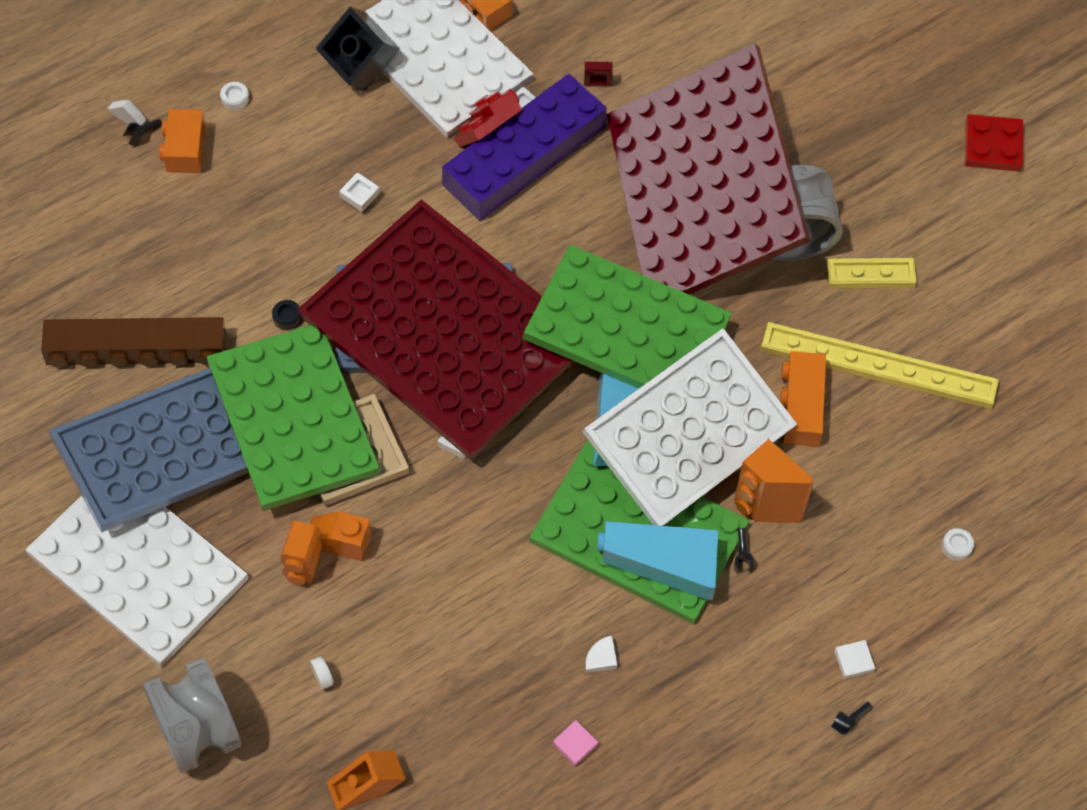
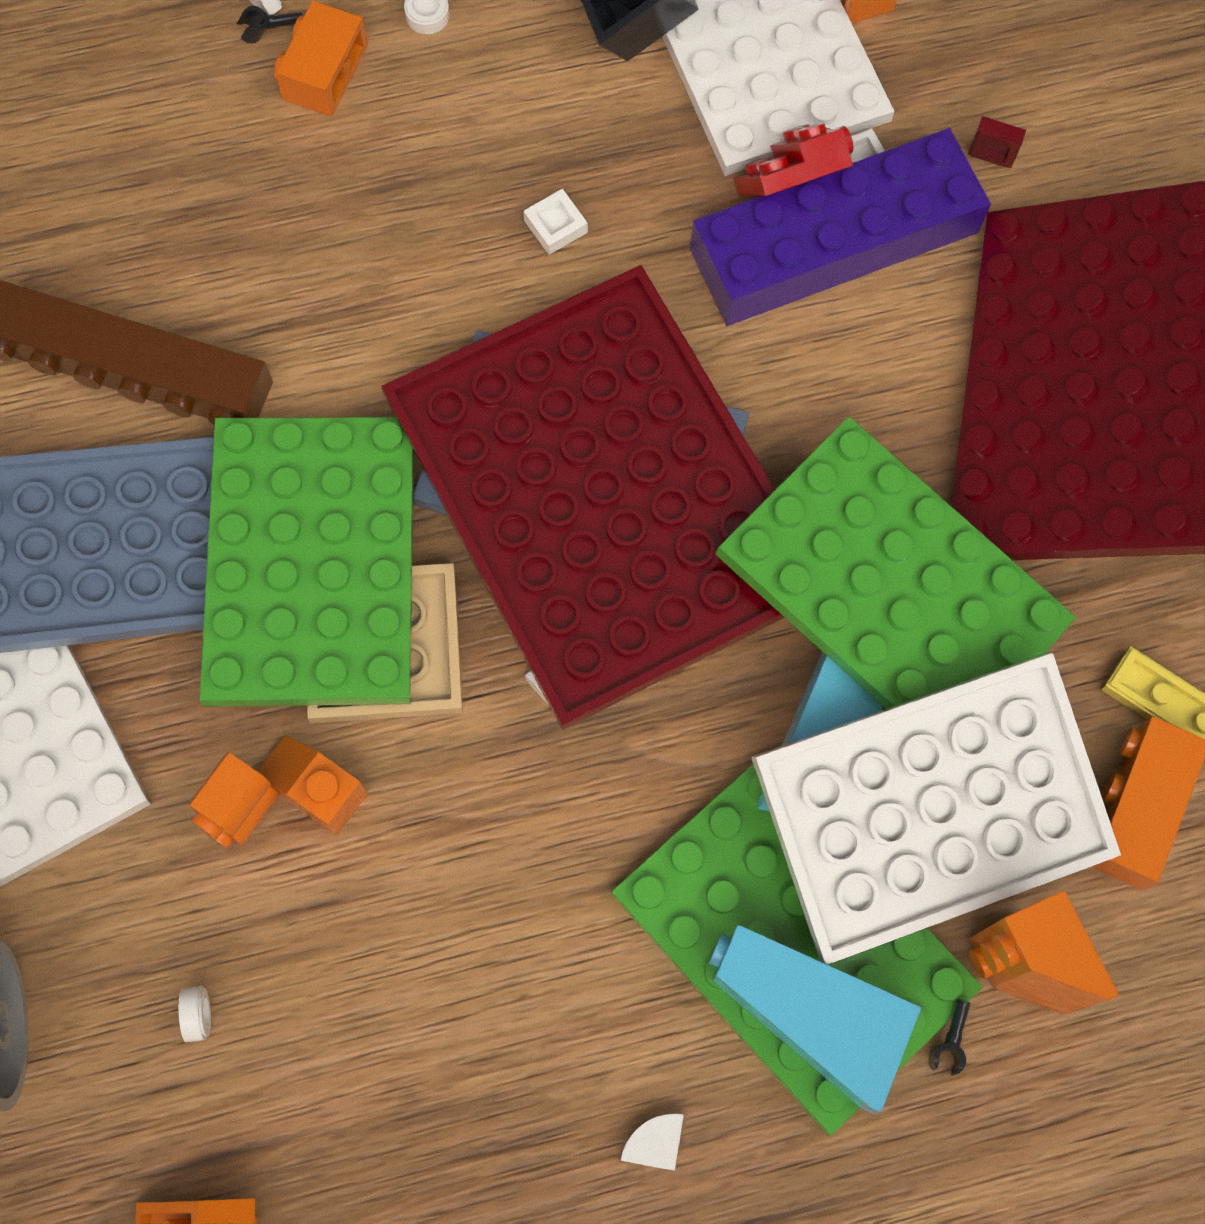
camera: 20 degrees right, 10 degrees up
black tile [272,300,302,330] -> none

